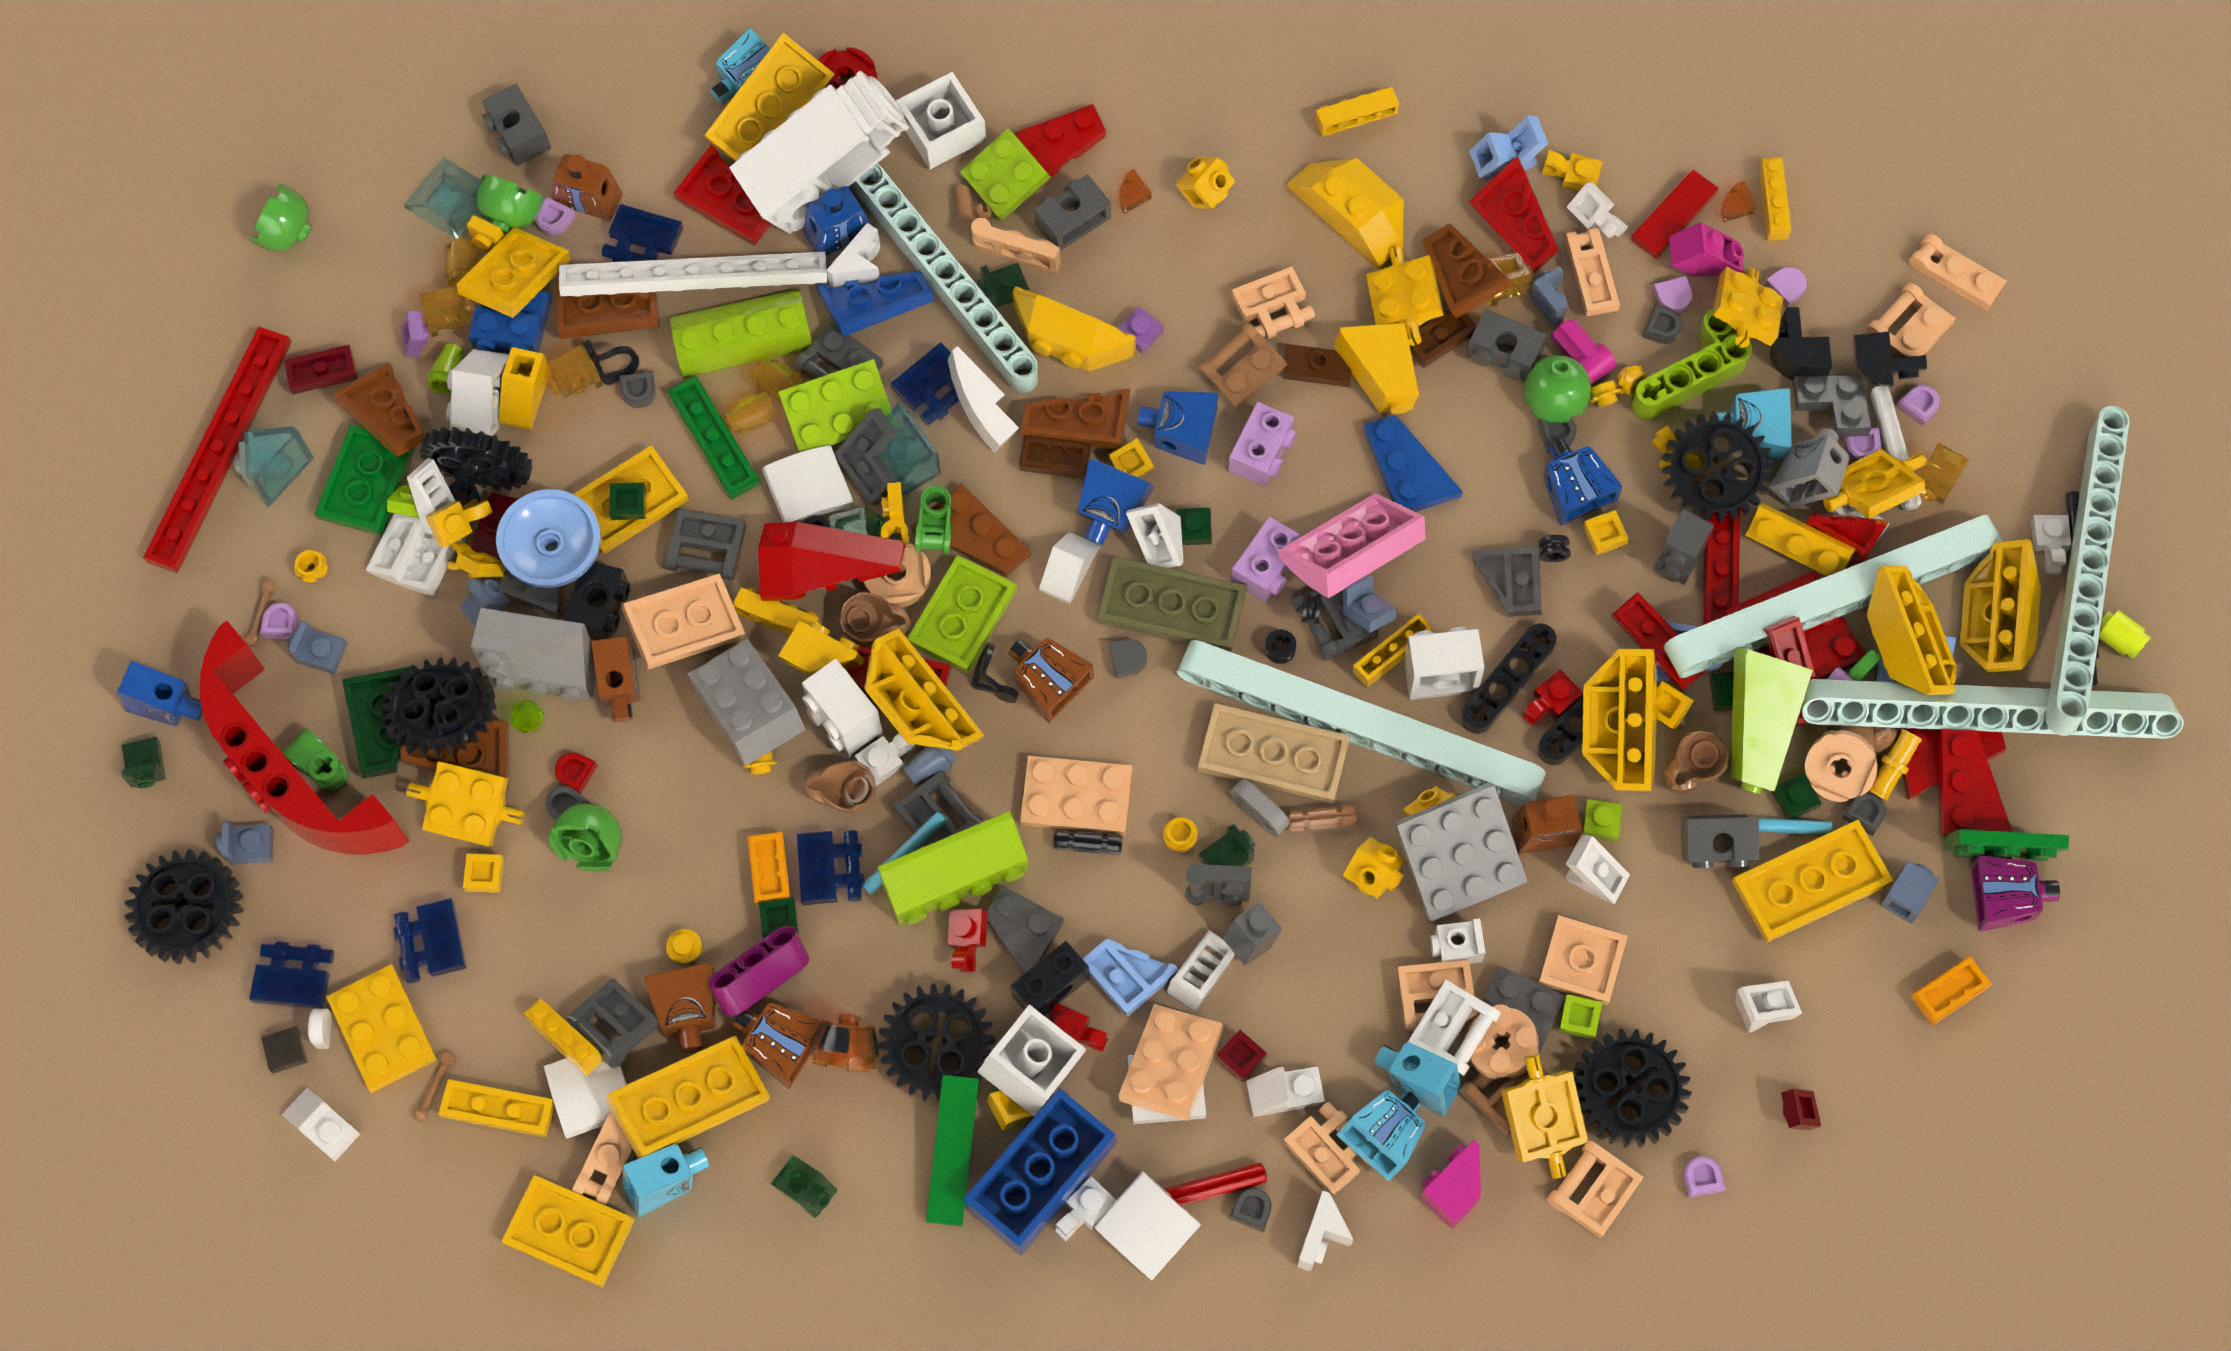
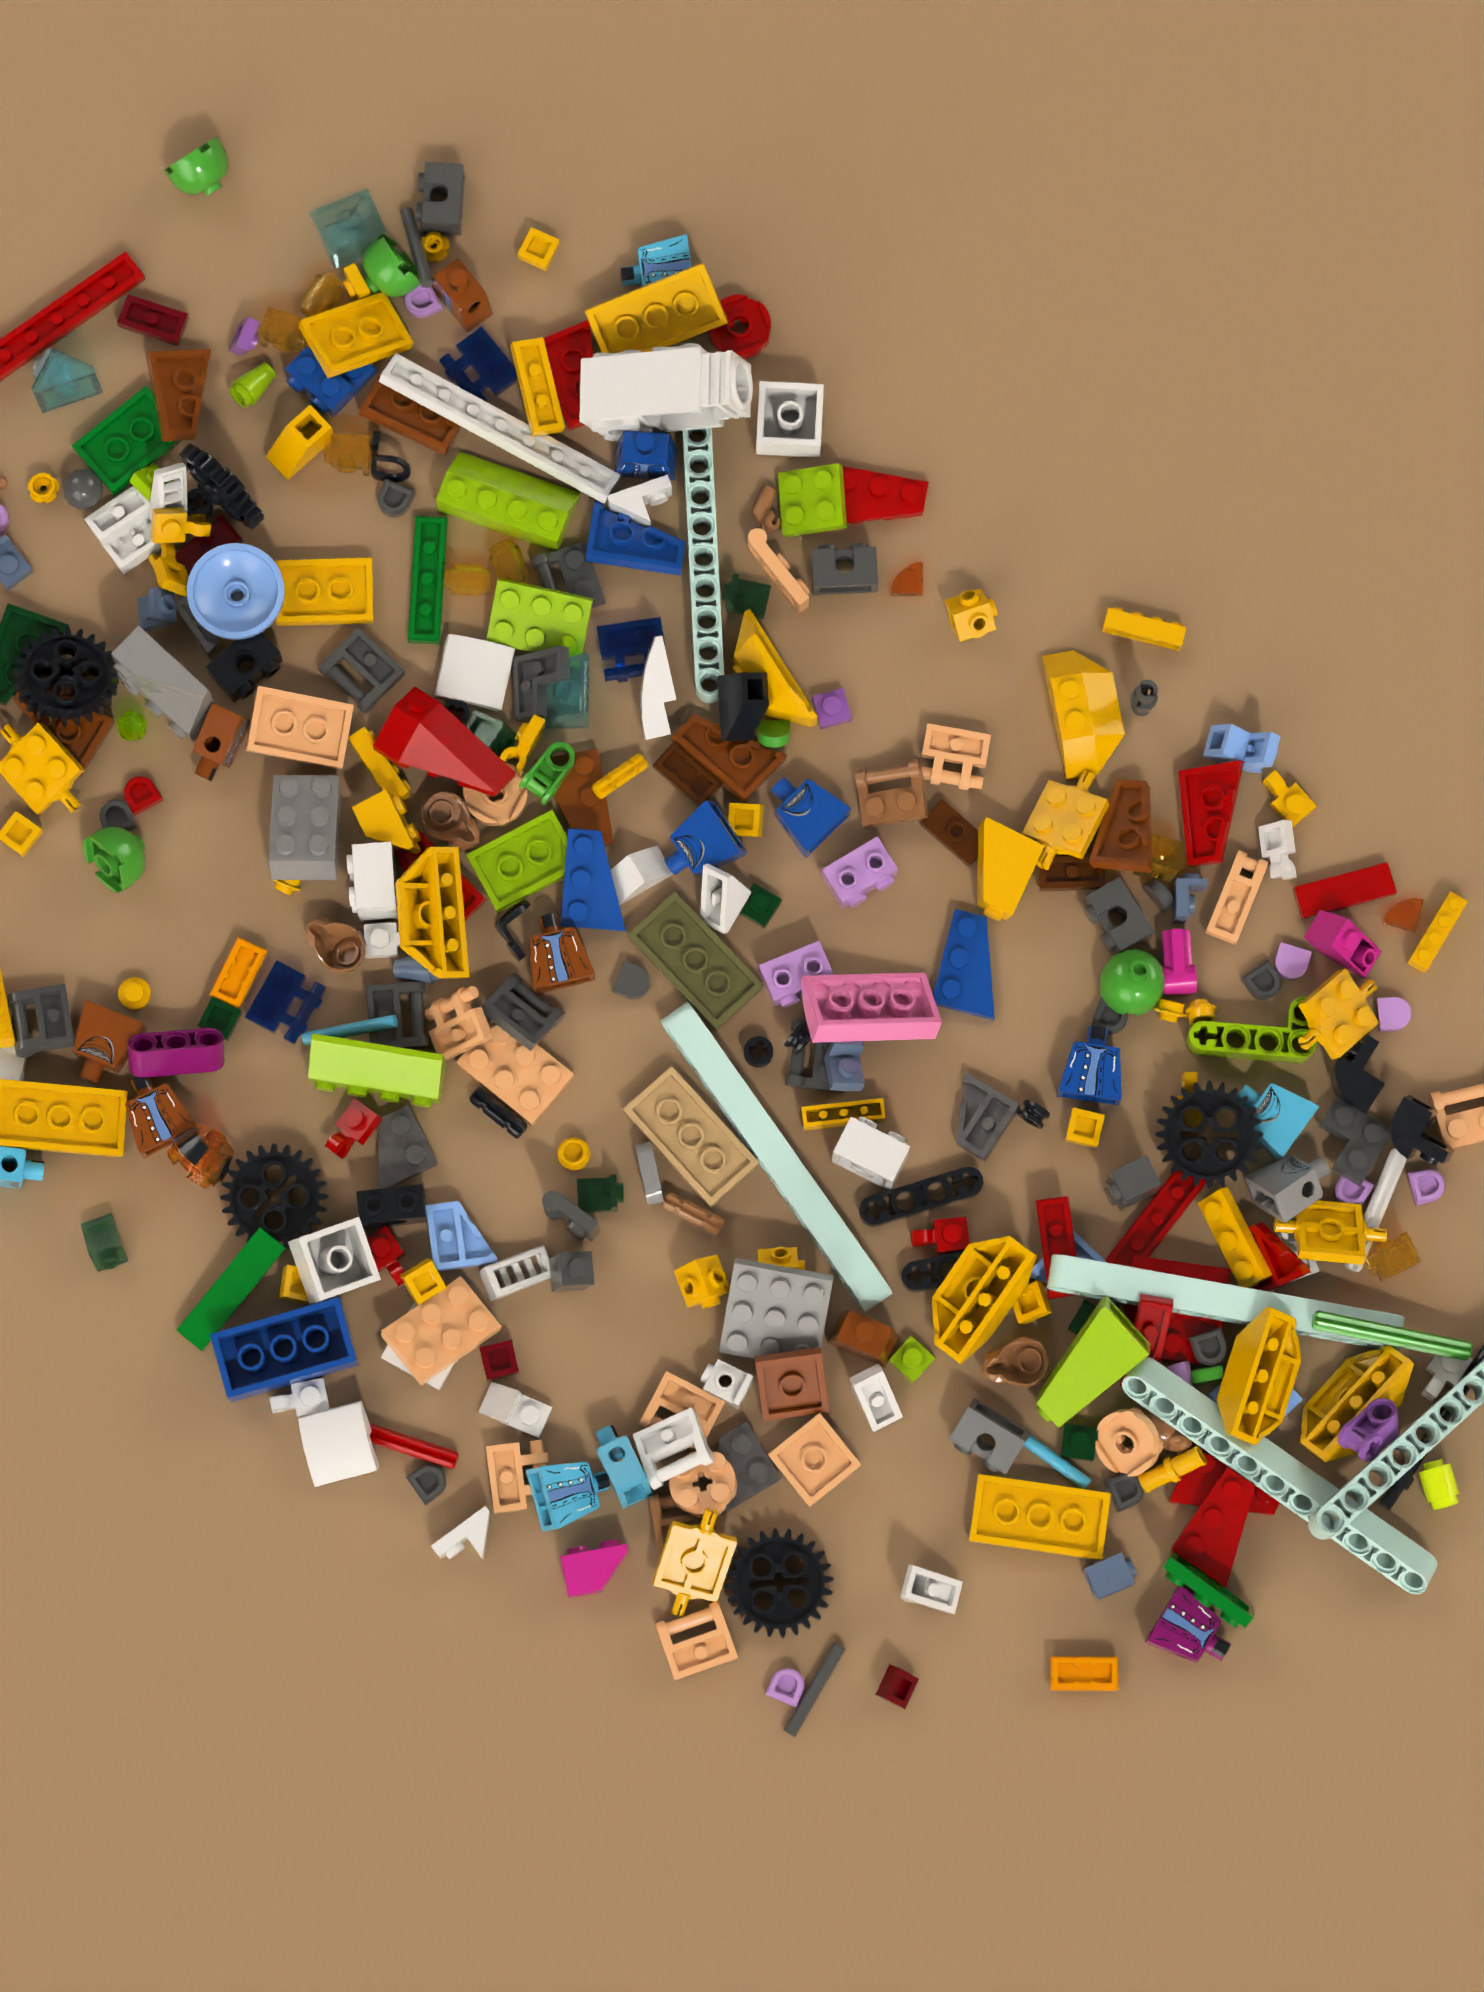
camera: 30 degrees right, 10 degrees up
white brick [446,349,509,436] -> none
dark green plate [609,482,646,520] -> none
lime plate [1558,994,1602,1040] -> none
none -> dark grey piece [63,469,103,510]
none -> dark grey bar [400,207,434,288]
none -> yellow plate [400,1258,447,1305]
none -> yellow plate [421,231,450,262]
none -> light nougat plate [424,986,493,1061]
none -> dark grey plate [482,973,566,1051]
none -> yellow plate [510,337,565,437]
none -> yellow plate [517,227,560,271]
none -> blue wing [560,828,626,931]
none -> yellow axle [592,753,648,799]
none -> black slope [717,672,769,741]
none -> dark orange plate [754,1347,829,1421]
none -> bright green tile [757,720,790,748]
none -> dark grey bar [784,1643,845,1737]
none -> dark grey pin [1131,680,1158,716]
none -> dark grey tile [1143,878,1174,913]
none -> dark grey tile [1188,1328,1227,1366]
none -> bright green axle [1312,1310,1473,1361]
none -> medium lavender piece [1338,1398,1400,1462]

